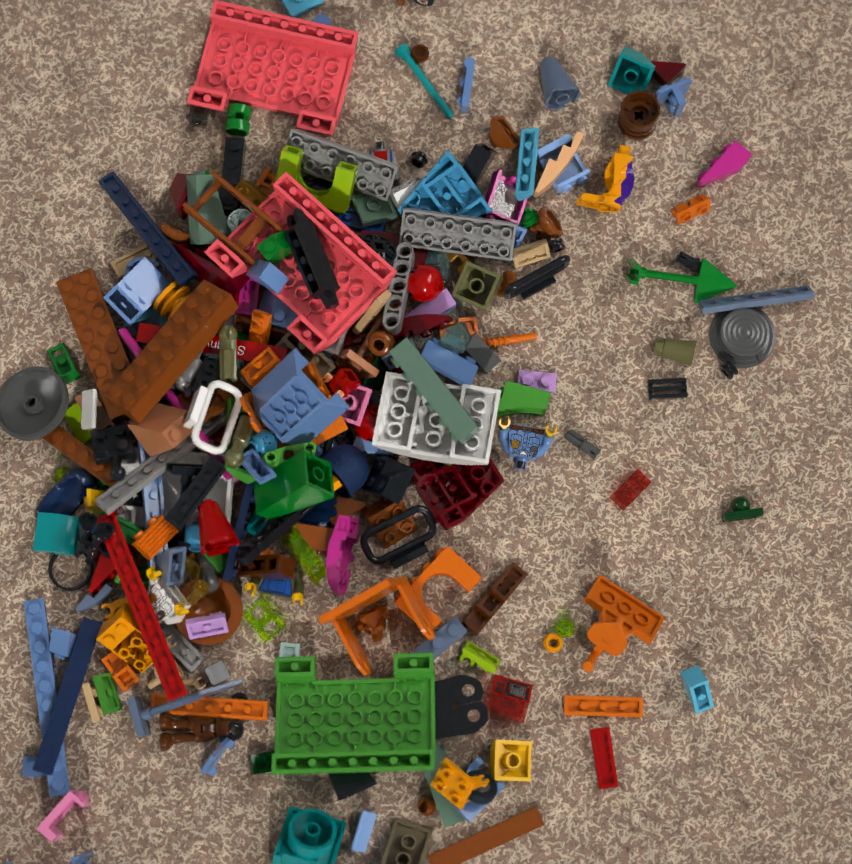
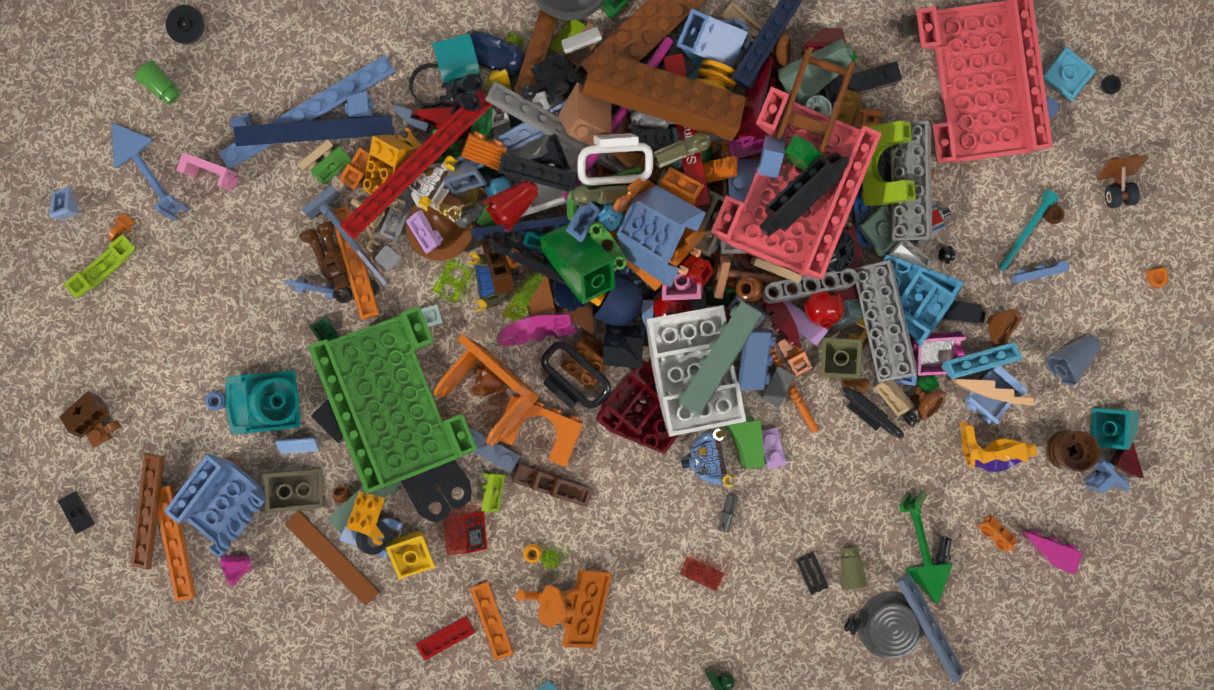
camera: 75 degrees right, 10 degrees up
green wheel [225,103,252,137] -> none
clear light blue slope [438,321,472,353] -> none

